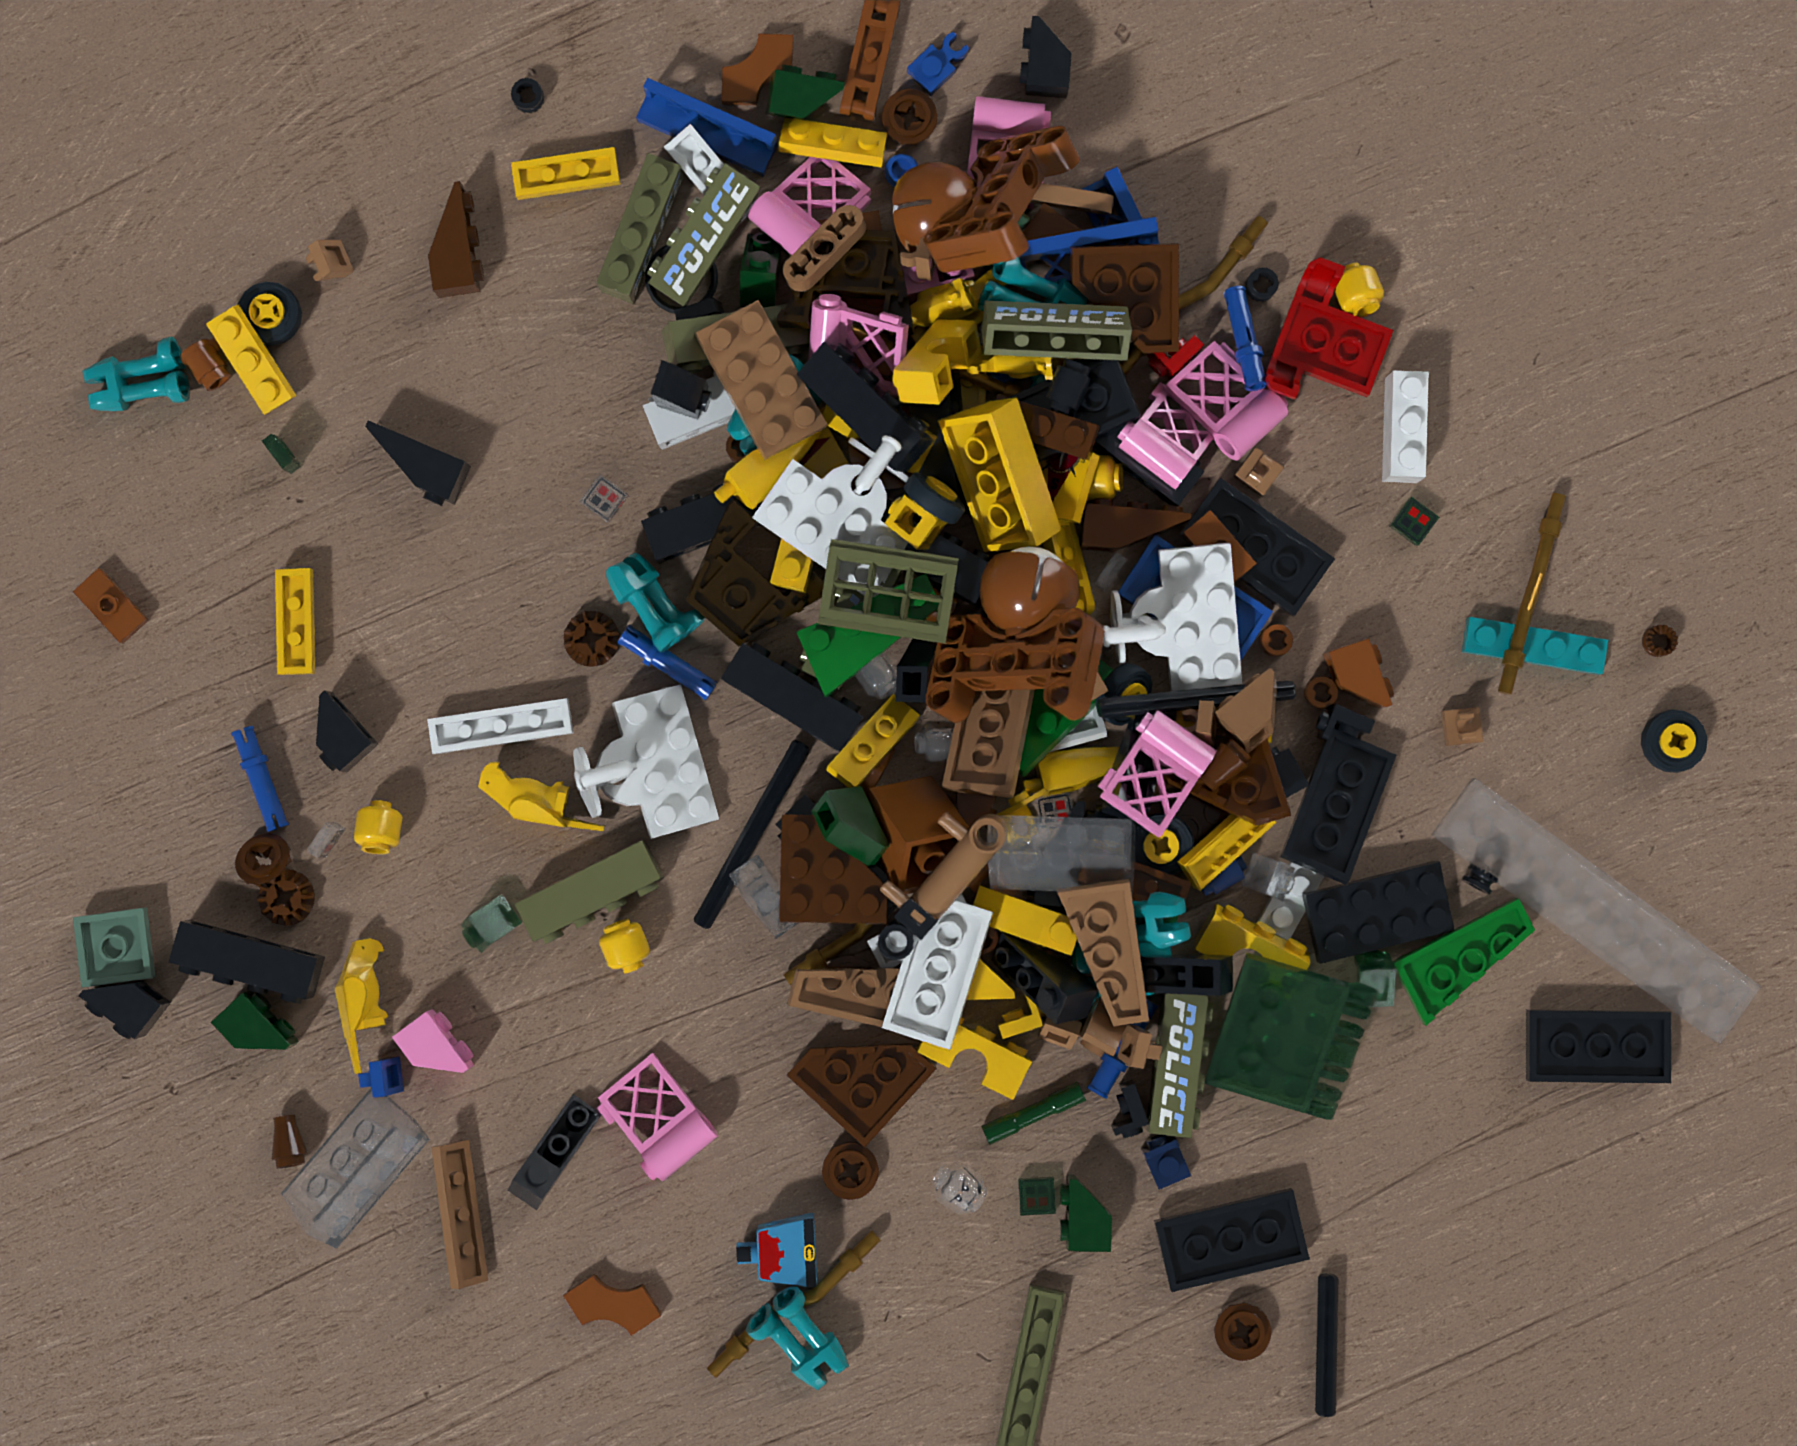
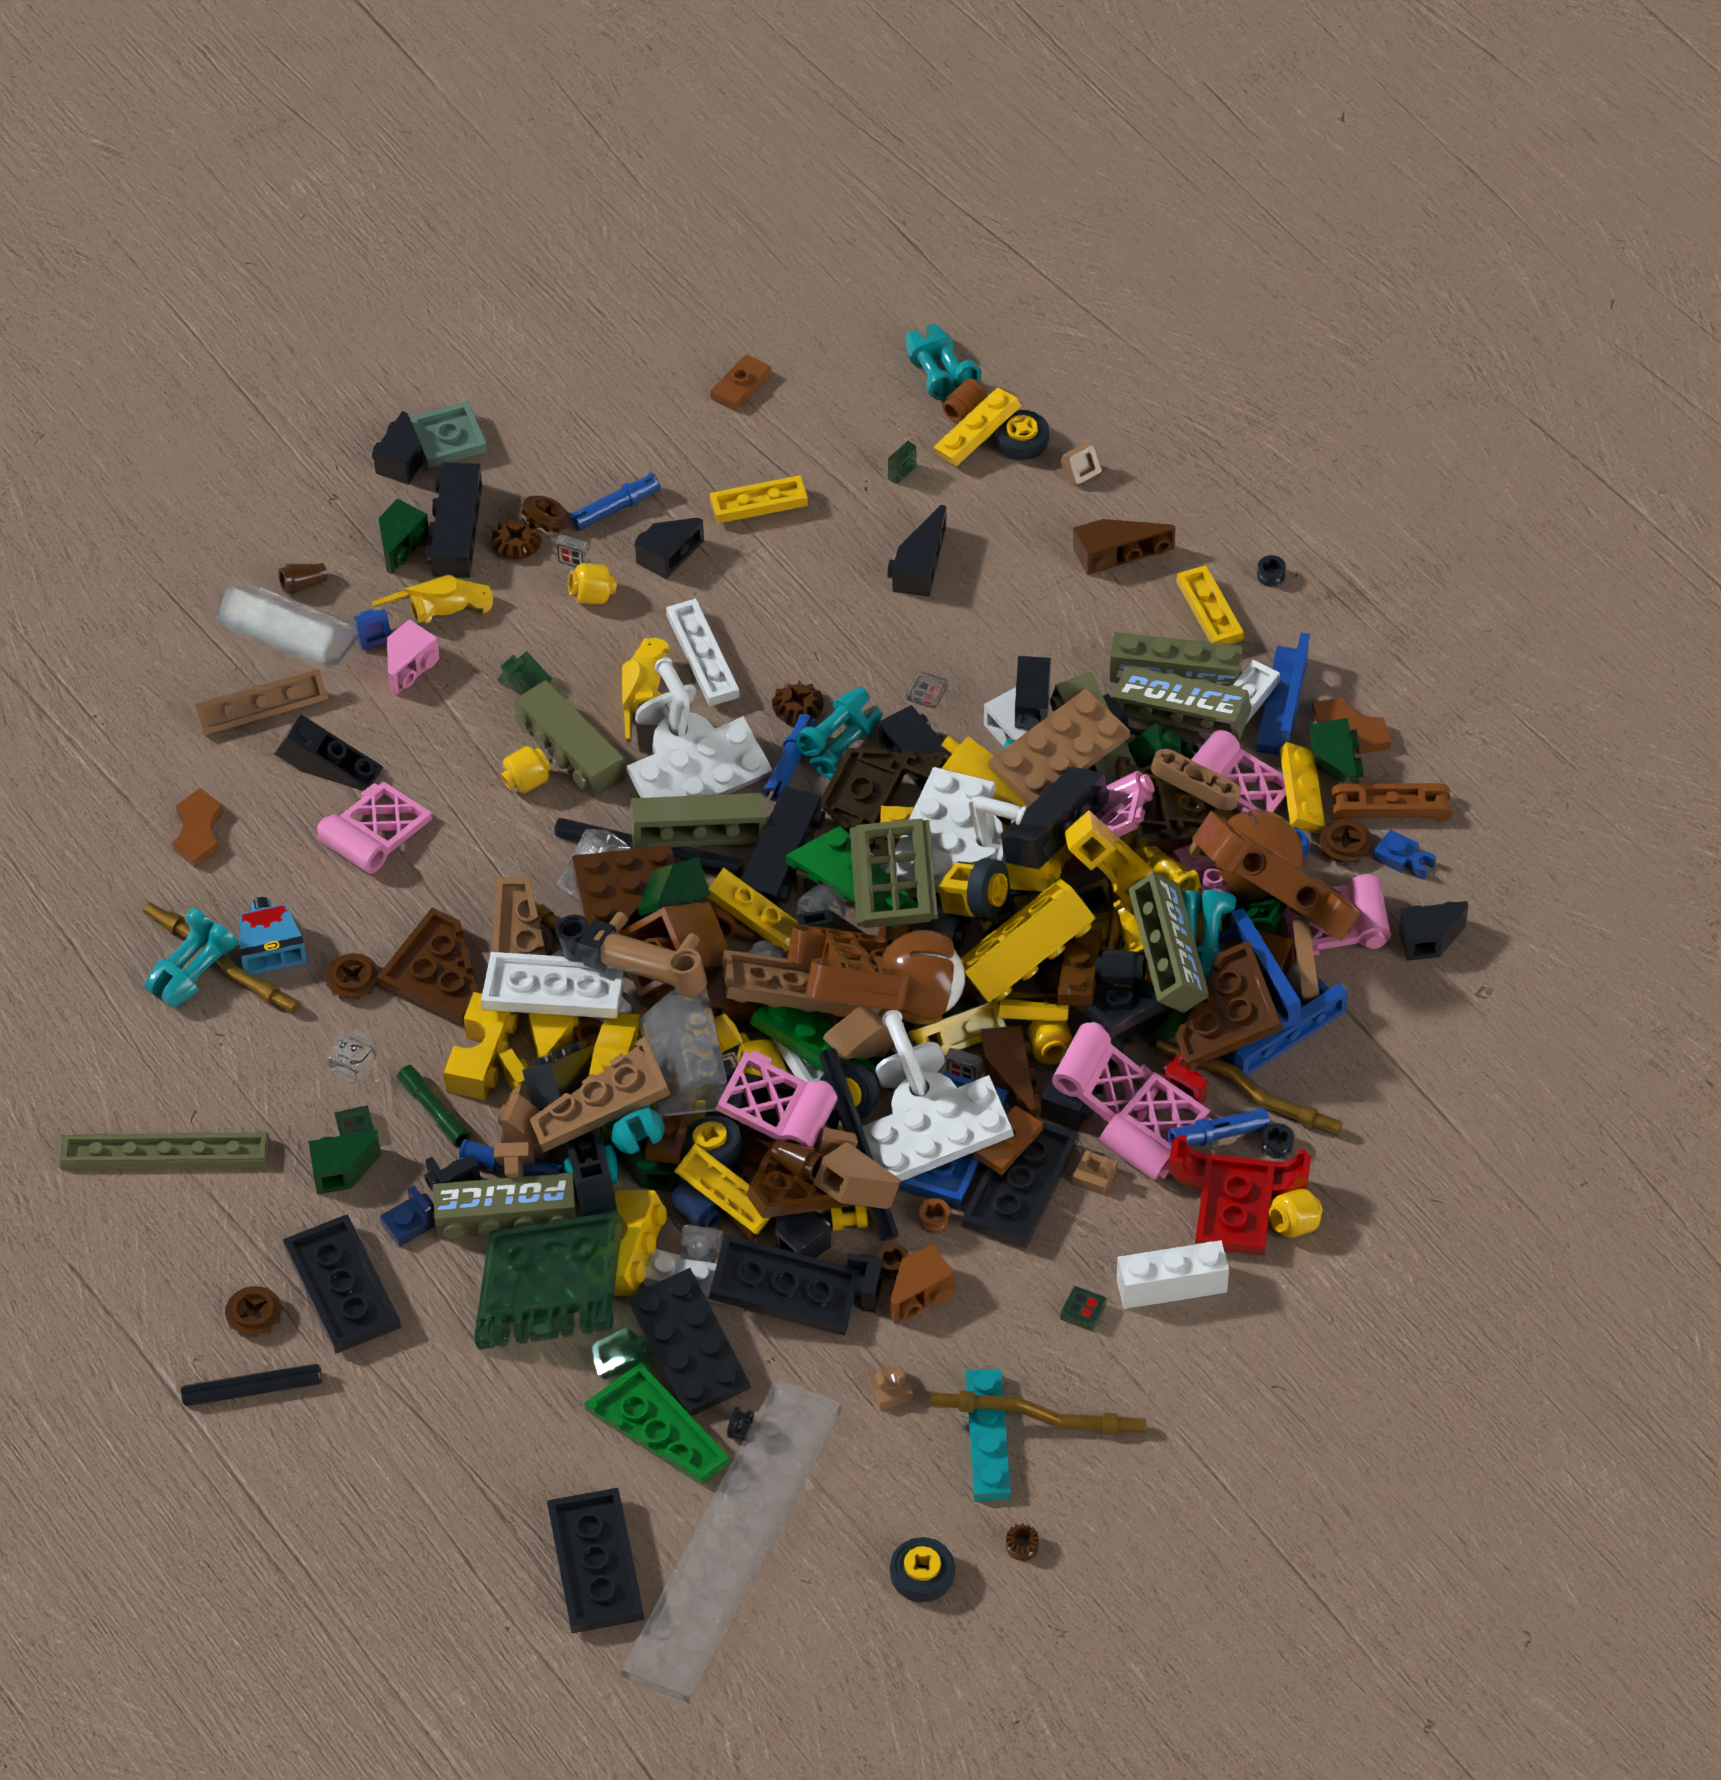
camera: 80 degrees right, 35 degrees down
none -> olive brick [630,793,766,849]

